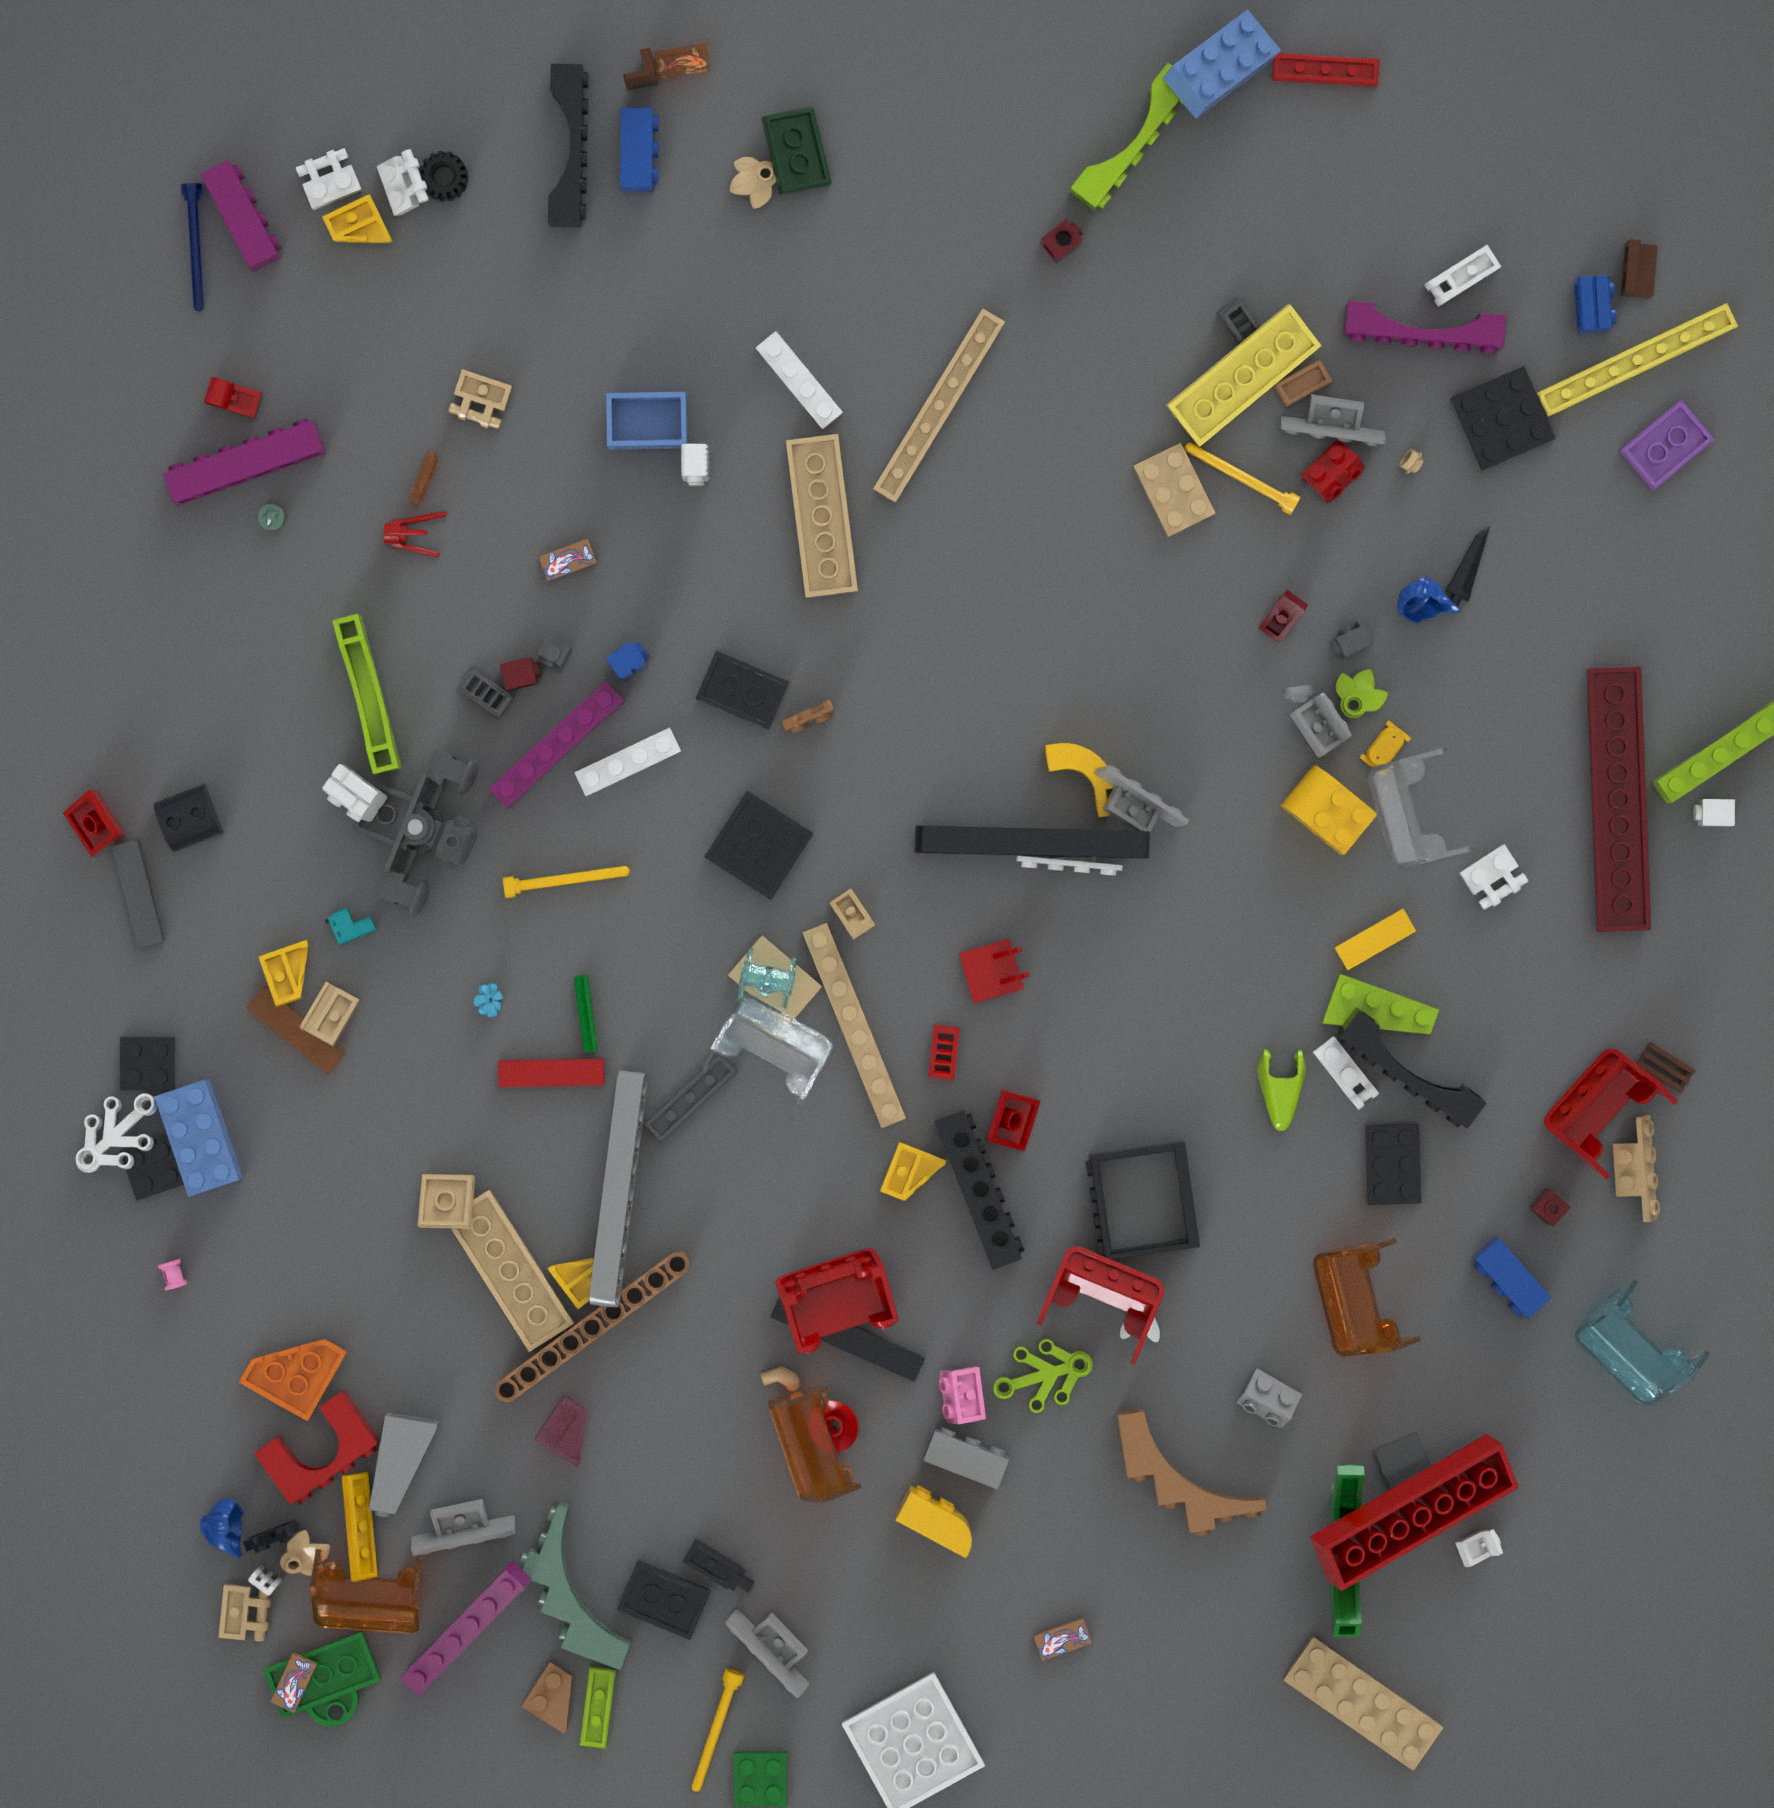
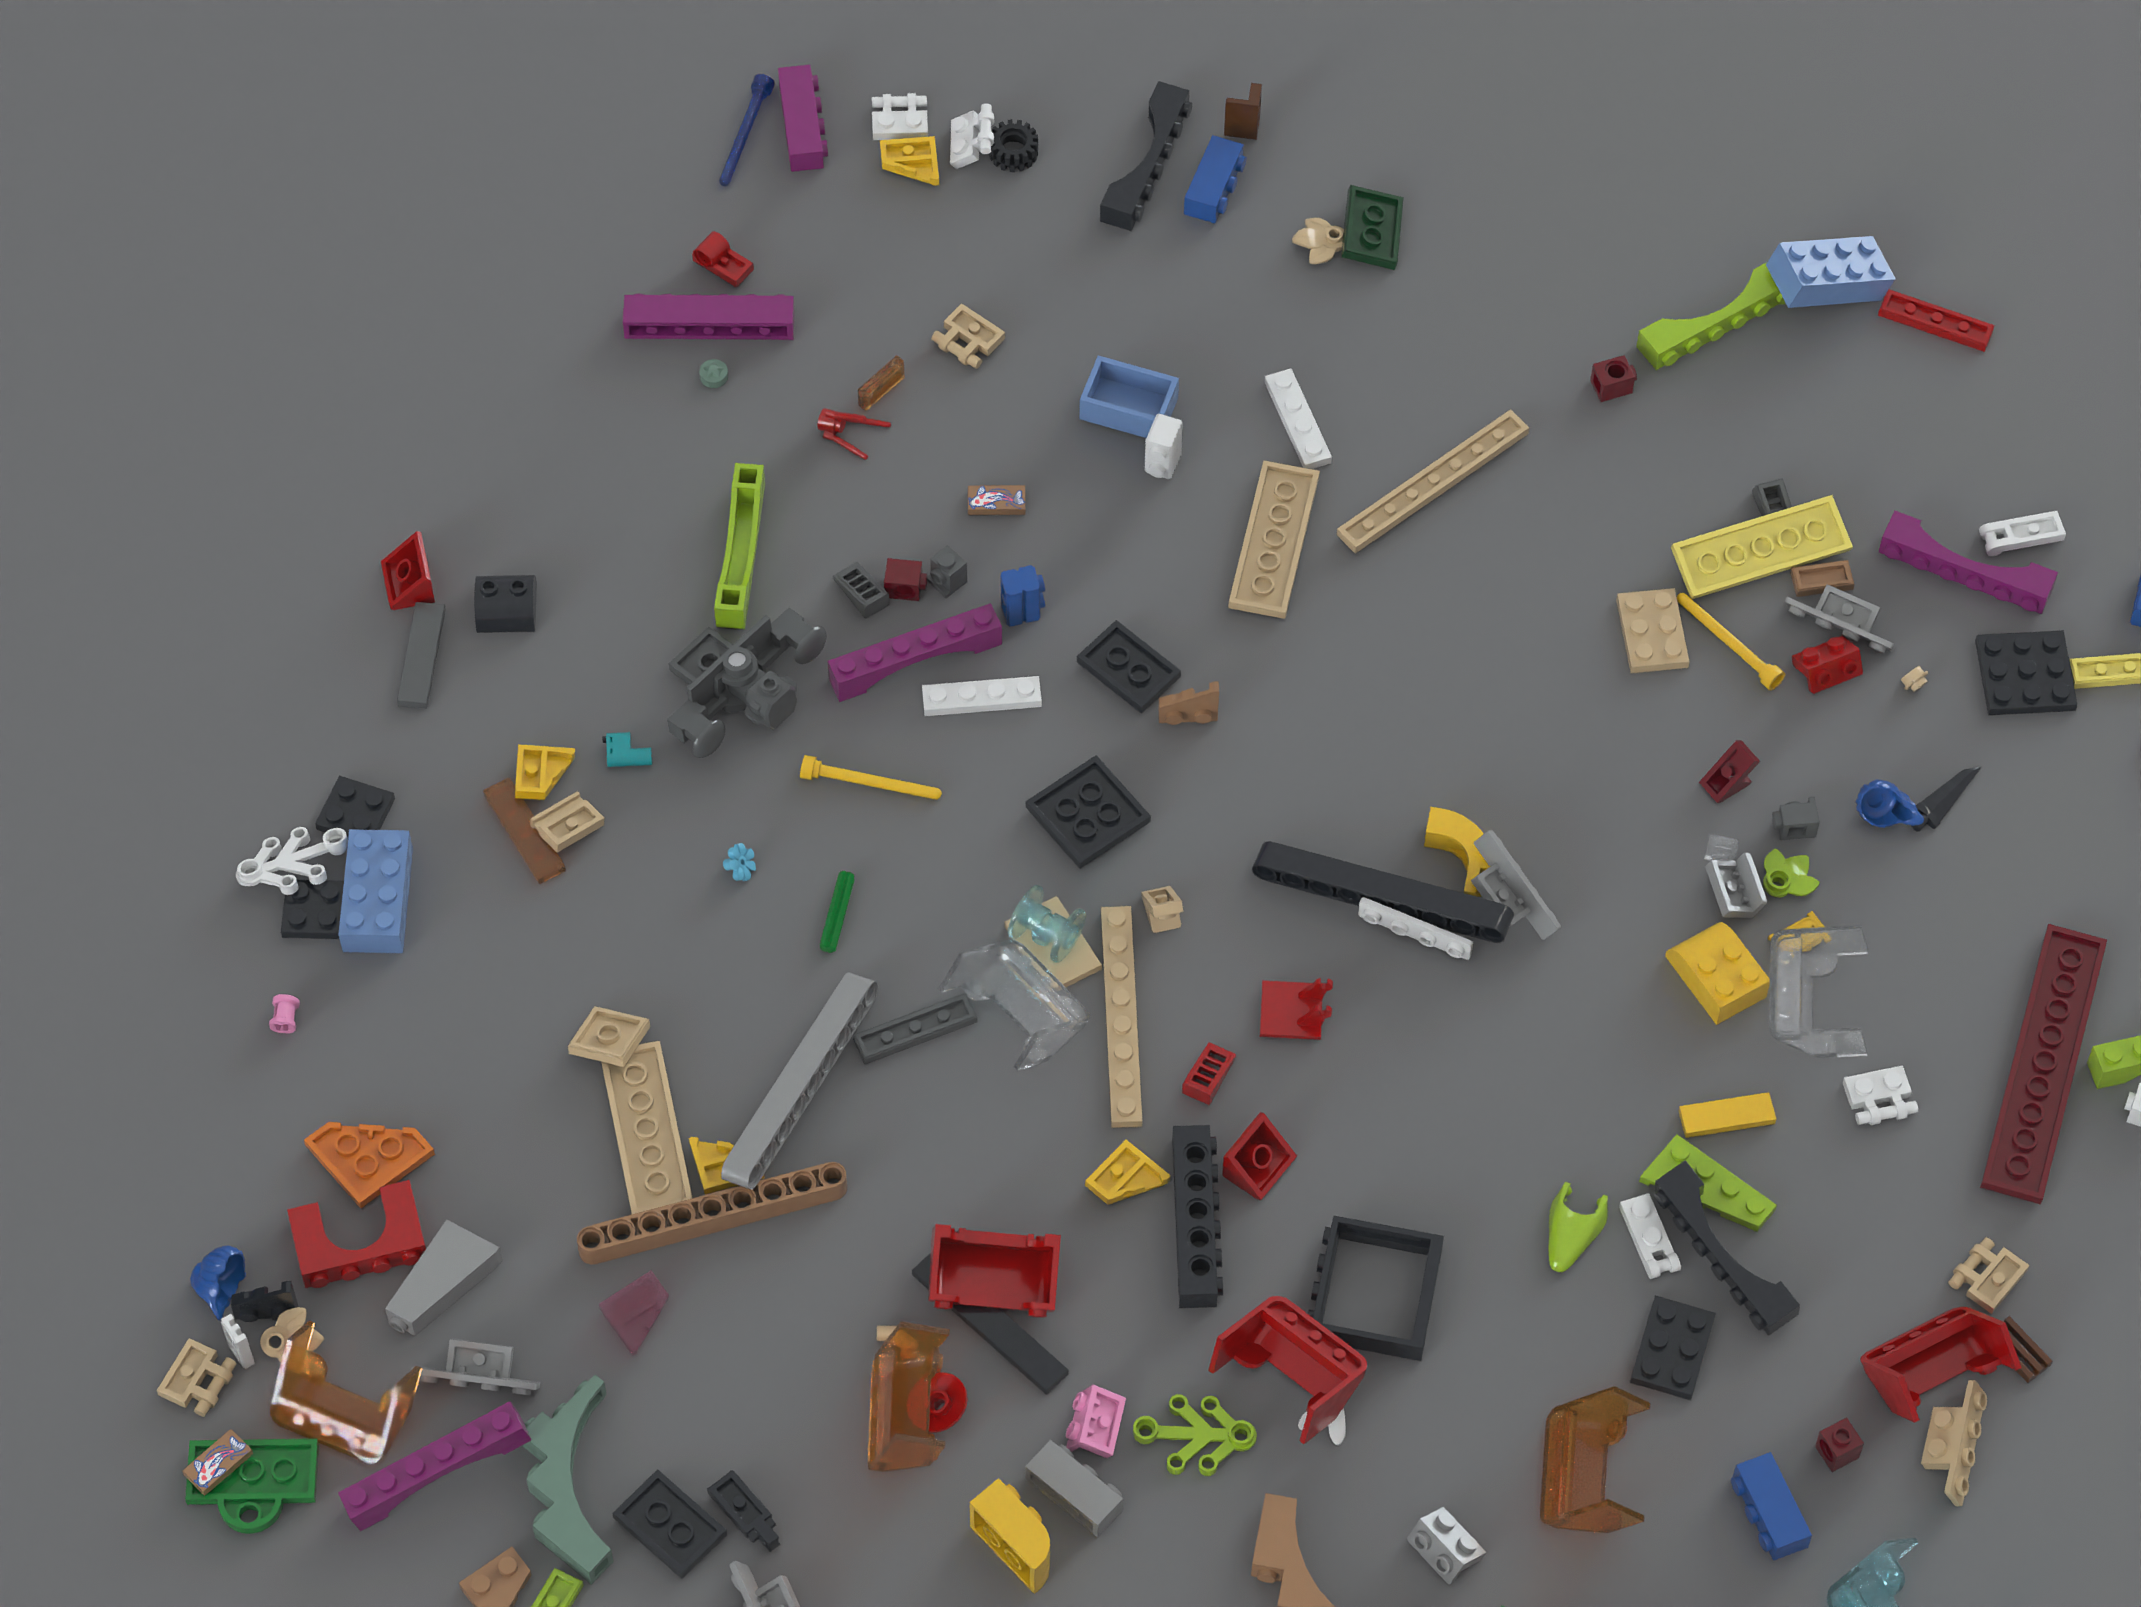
camera: 20 degrees right, 30 degrees down
white brick [322,764,387,822] -> none
yellow tile [342,1471,378,1582] -> none
red tile [498,1058,605,1087] -> none
clear orange tile [654,43,711,79] -> none
none -> tan plate [1948,1237,2029,1314]

